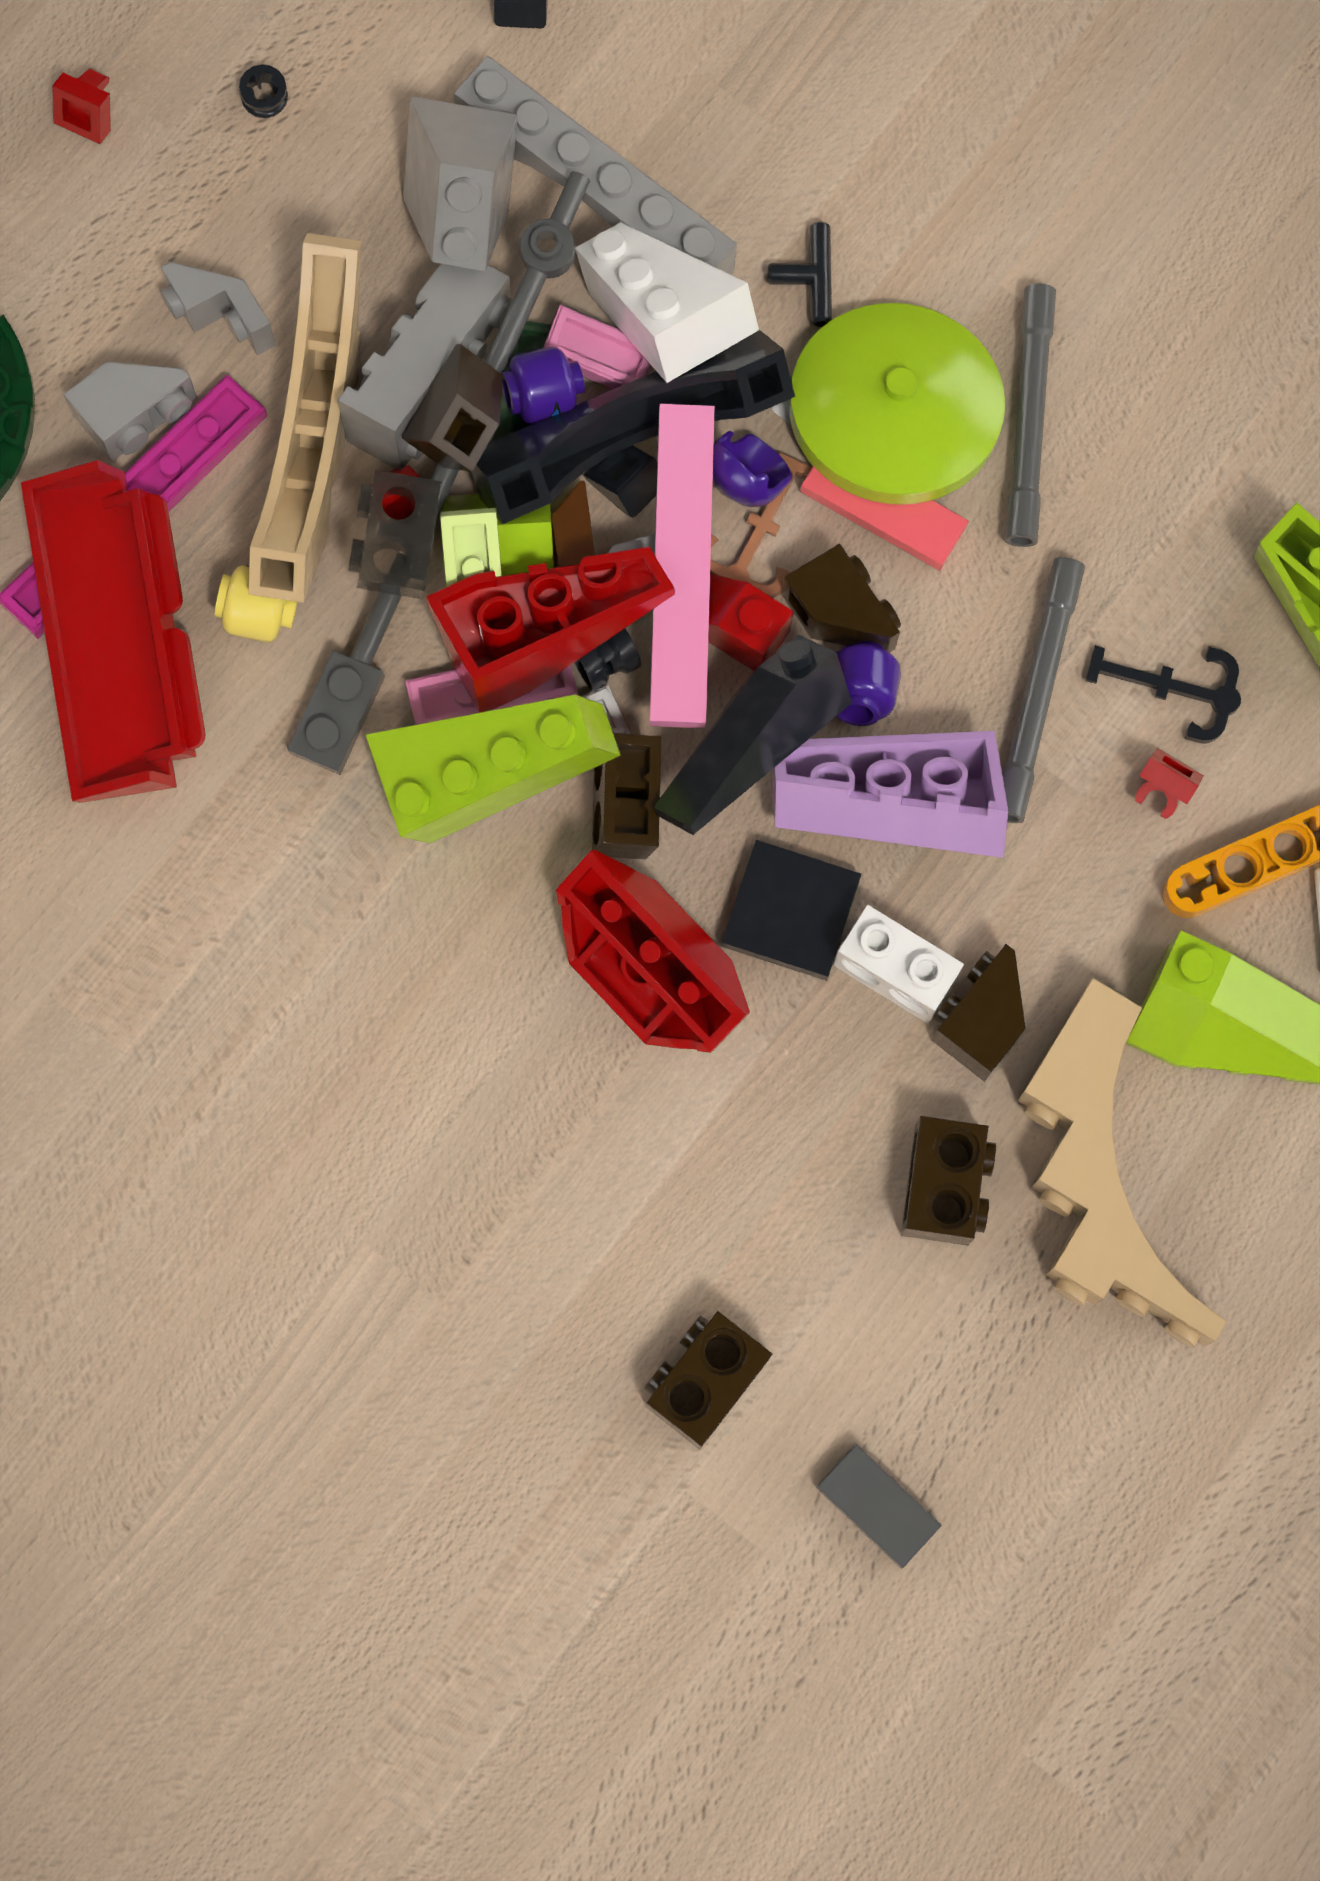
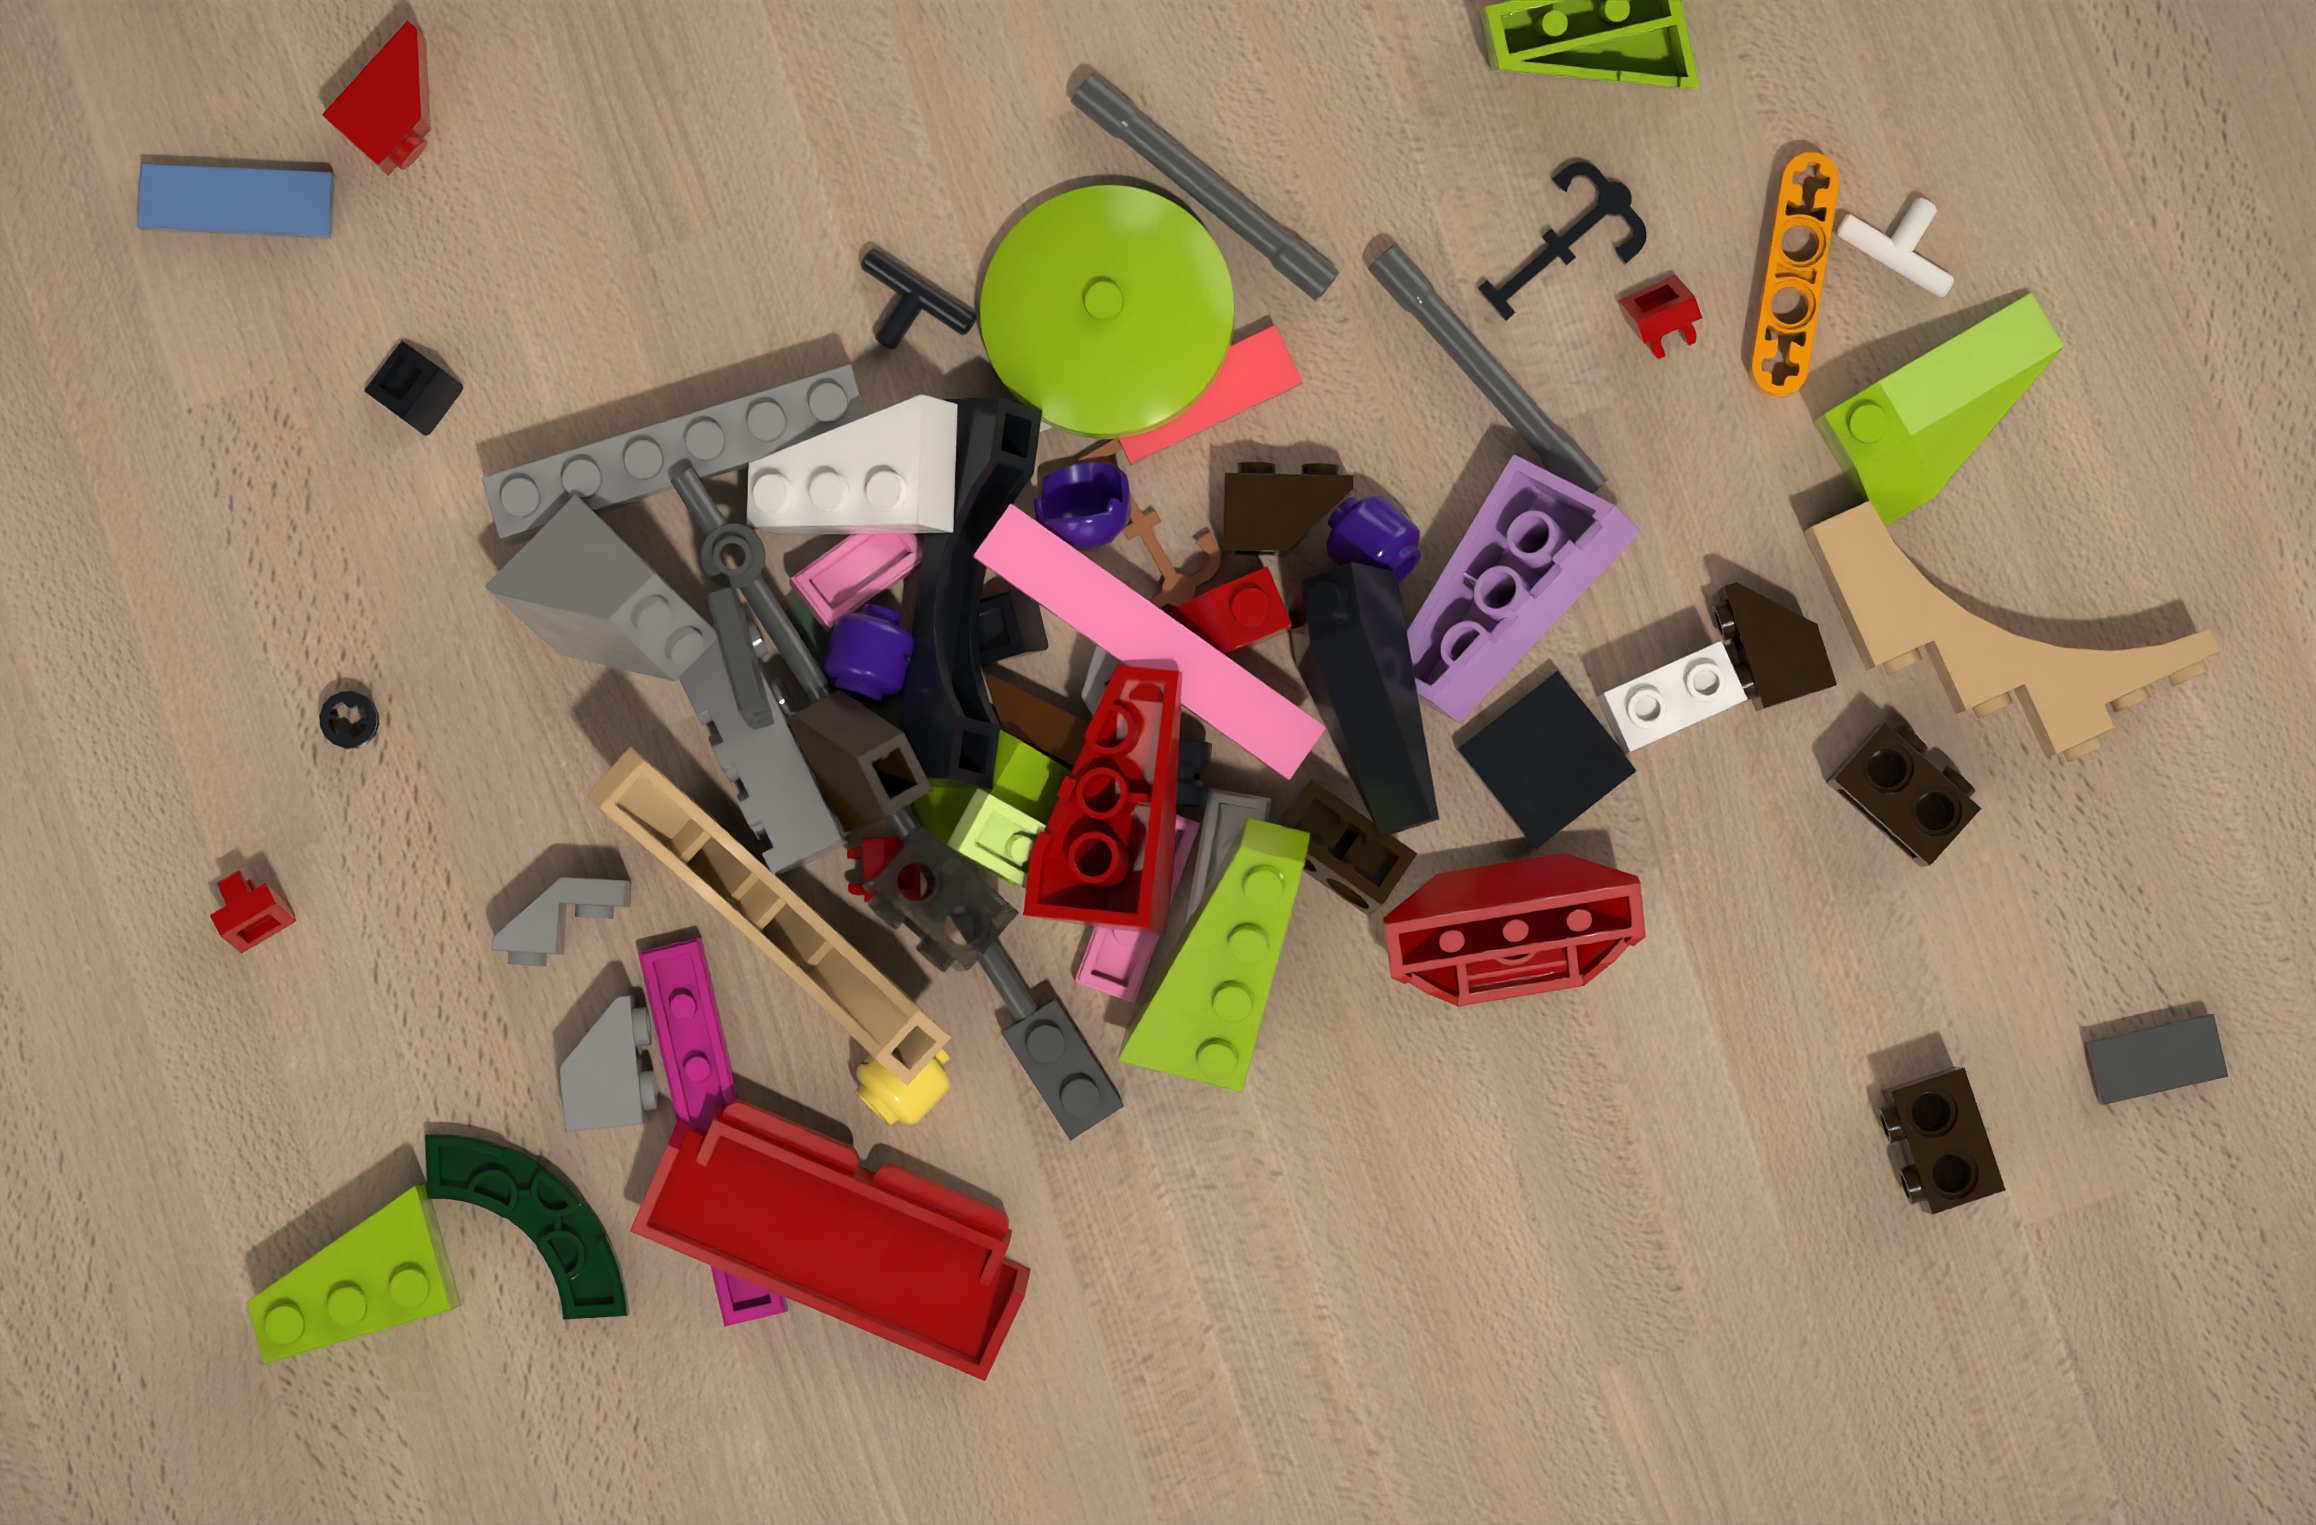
camera: 55 degrees left, 10 degrees up
none -> dark grey tile [707,587,775,730]

